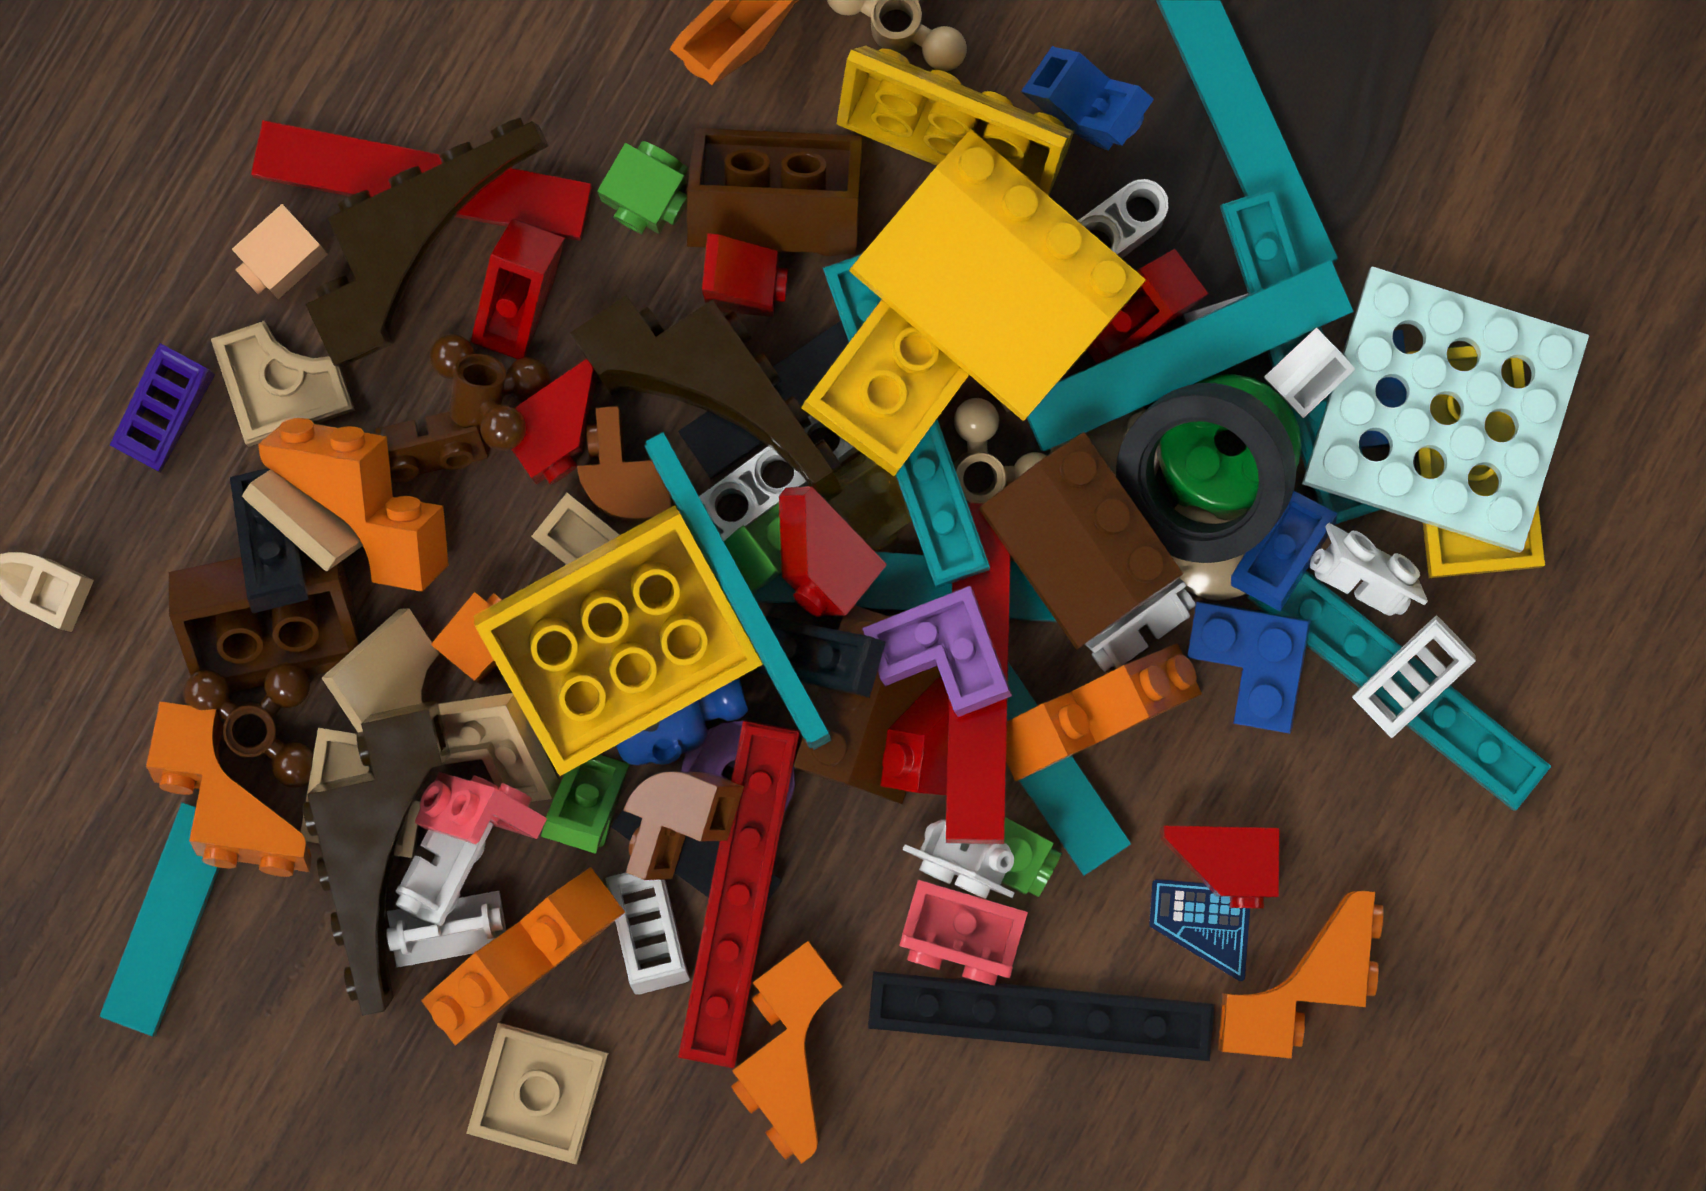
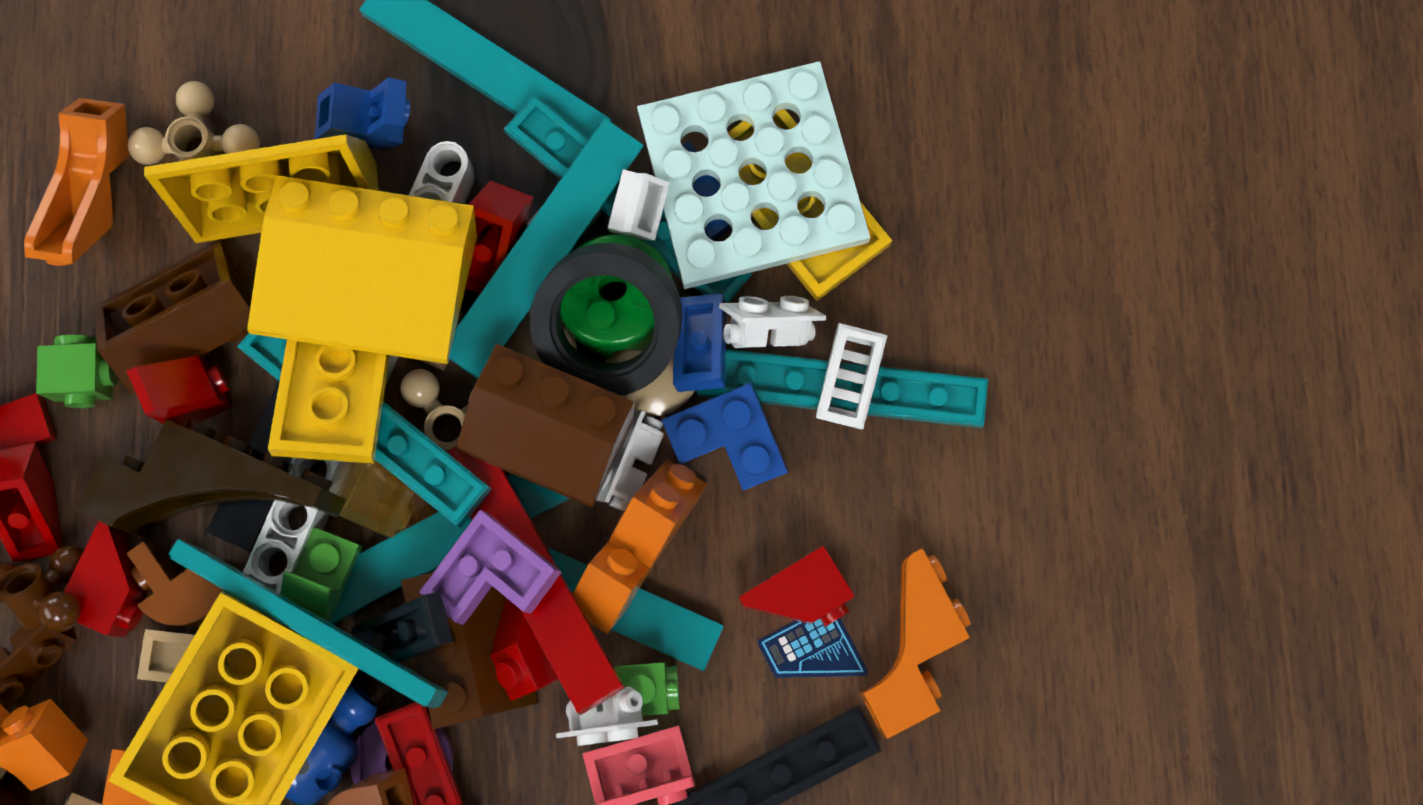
camera: 35 degrees left, 5 degrees down
red slope [779,486,887,616] -> none

